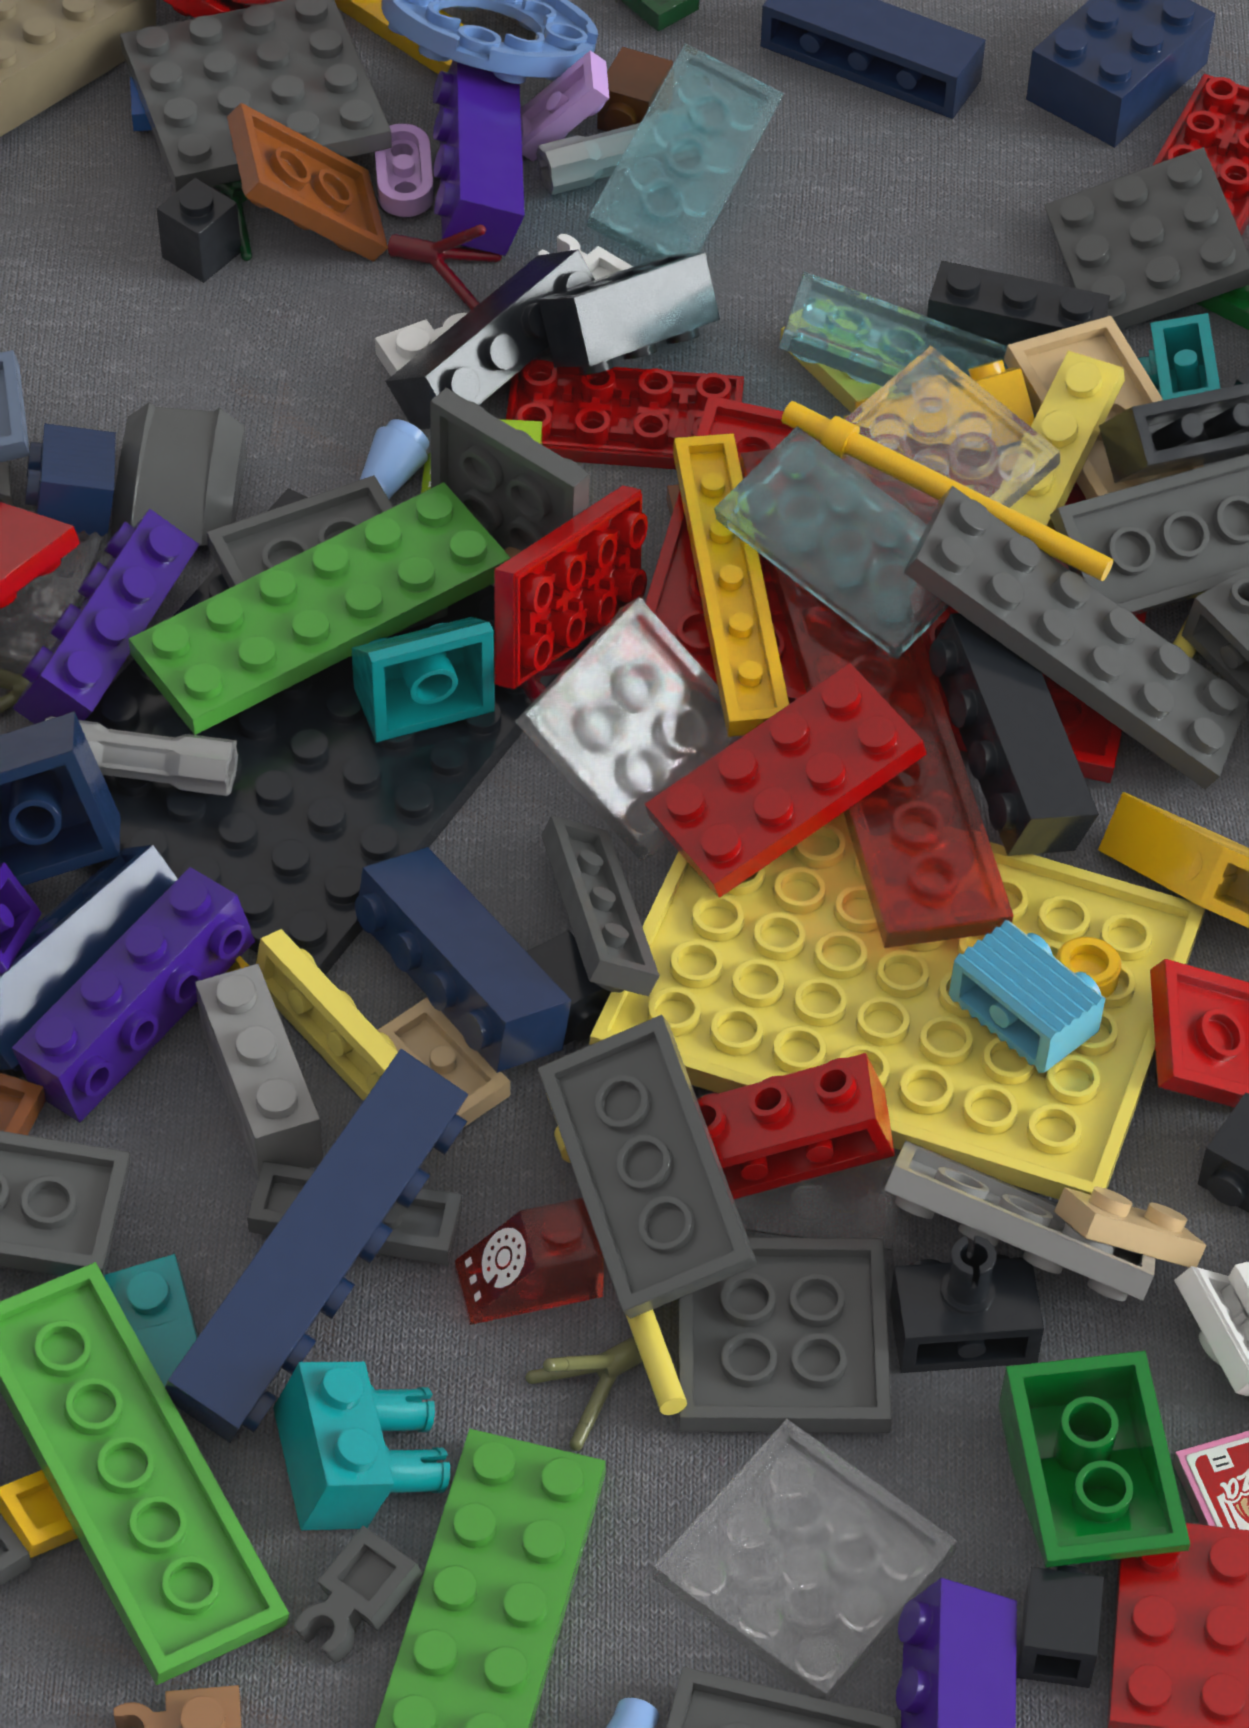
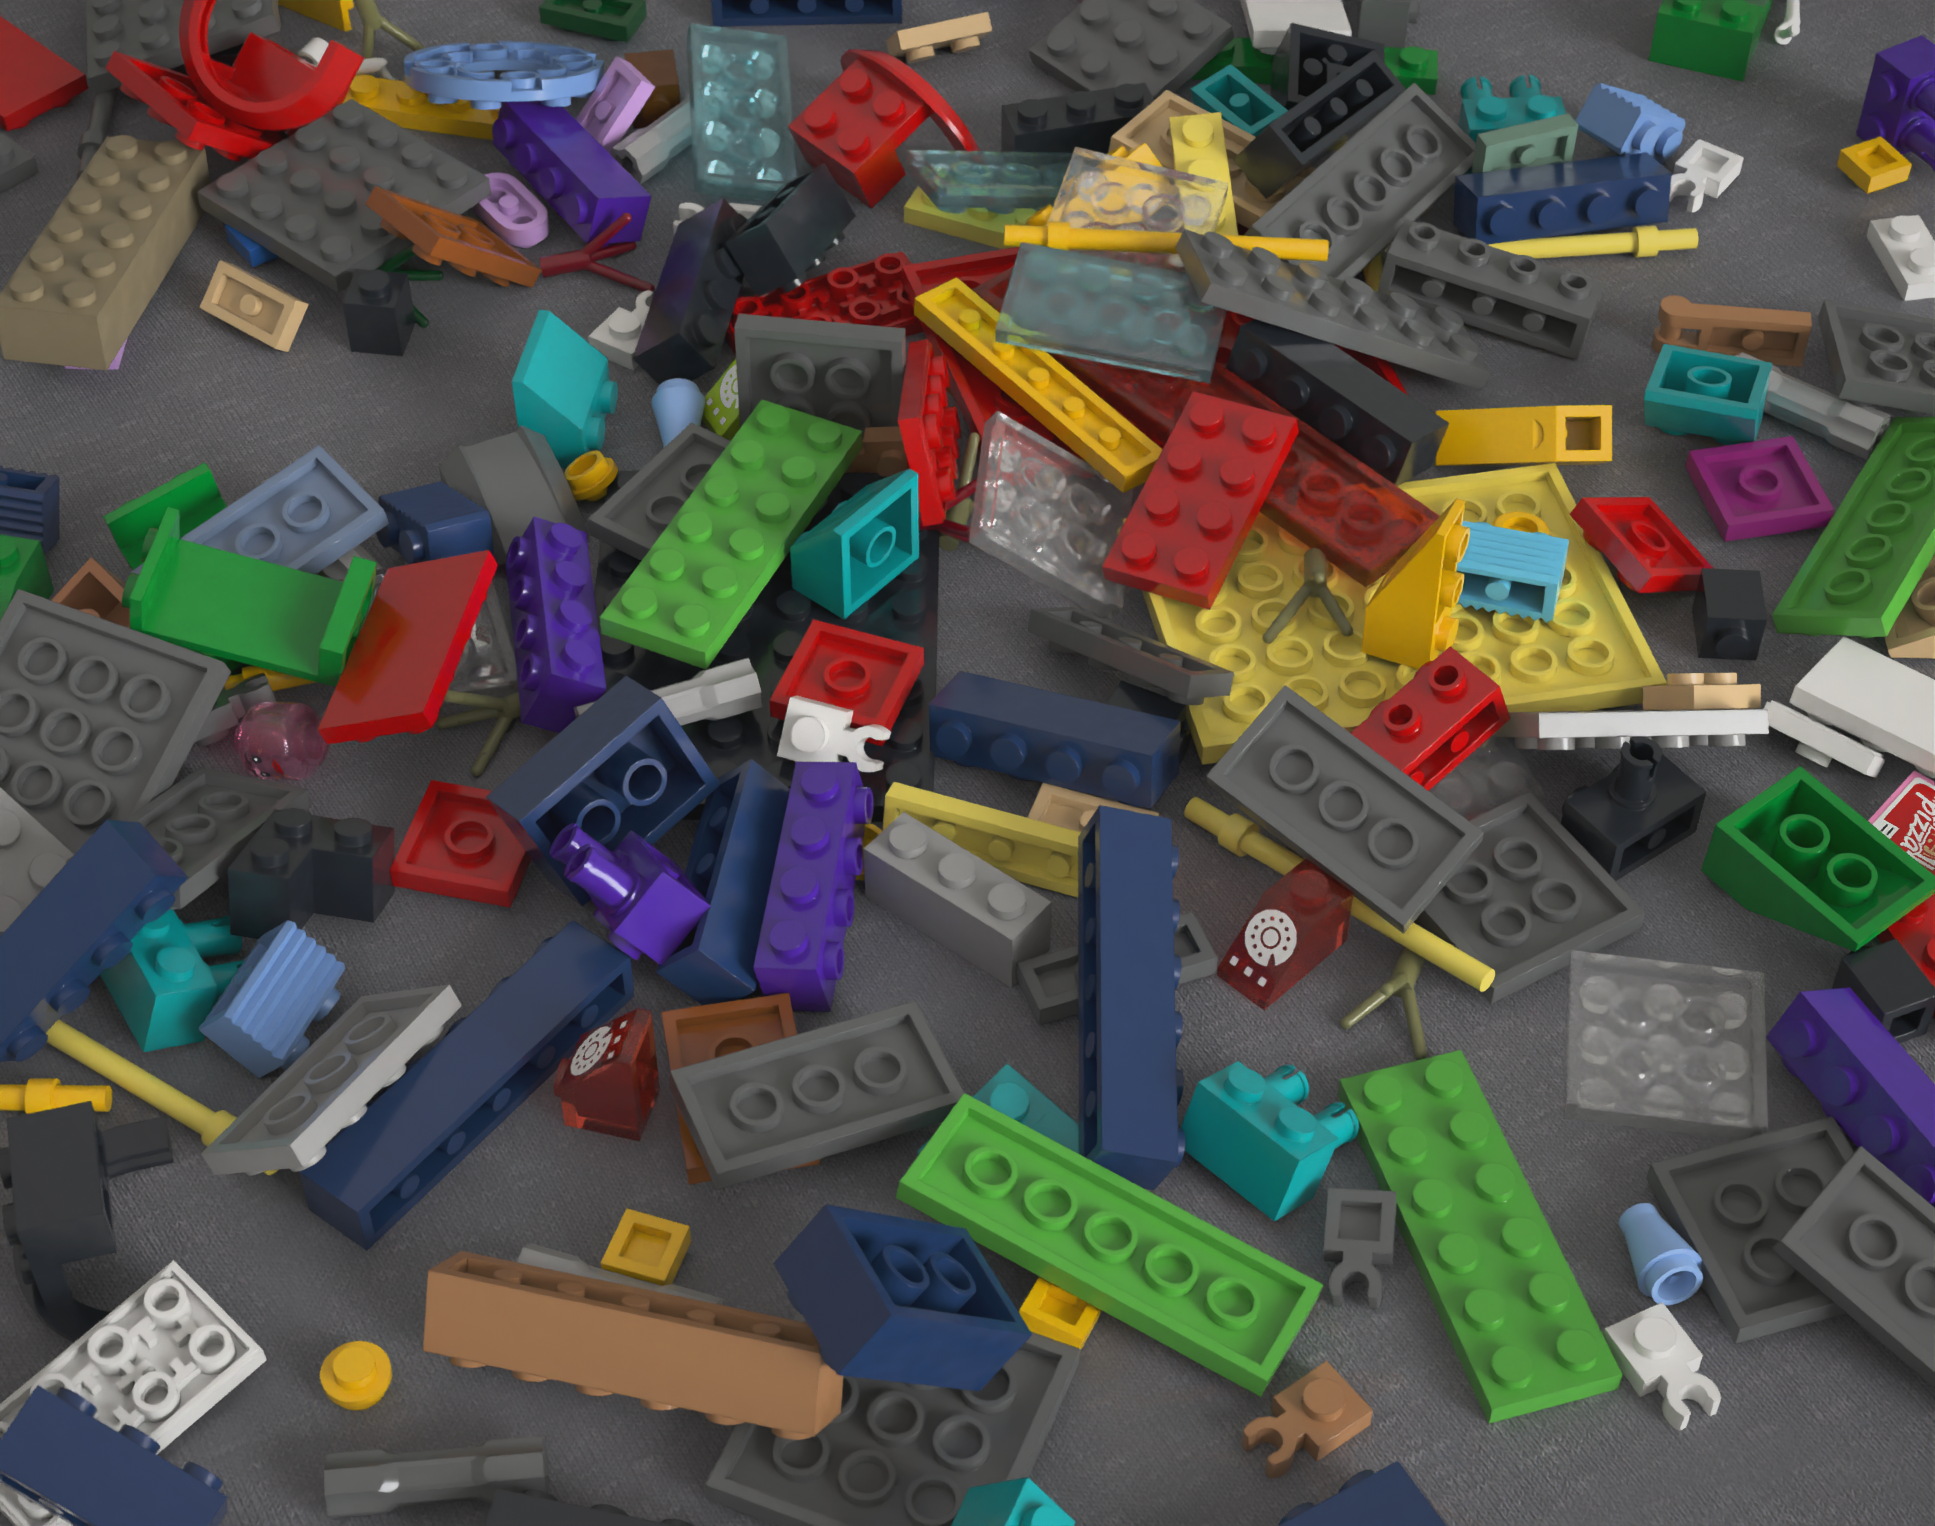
camera: 30 degrees left, 5 degrees down
none -> tan plate [199,260,309,352]
none -> teal slope [512,310,618,469]
none -> yellow plate [564,451,618,501]
none -> red plate [769,619,924,747]
none -> white plate [777,696,891,772]
none -> red piece [788,49,989,209]
none -> tan plate [886,12,992,63]
none -> olive plant [1262,548,1353,644]
none -> yellow slope [1361,498,1470,670]

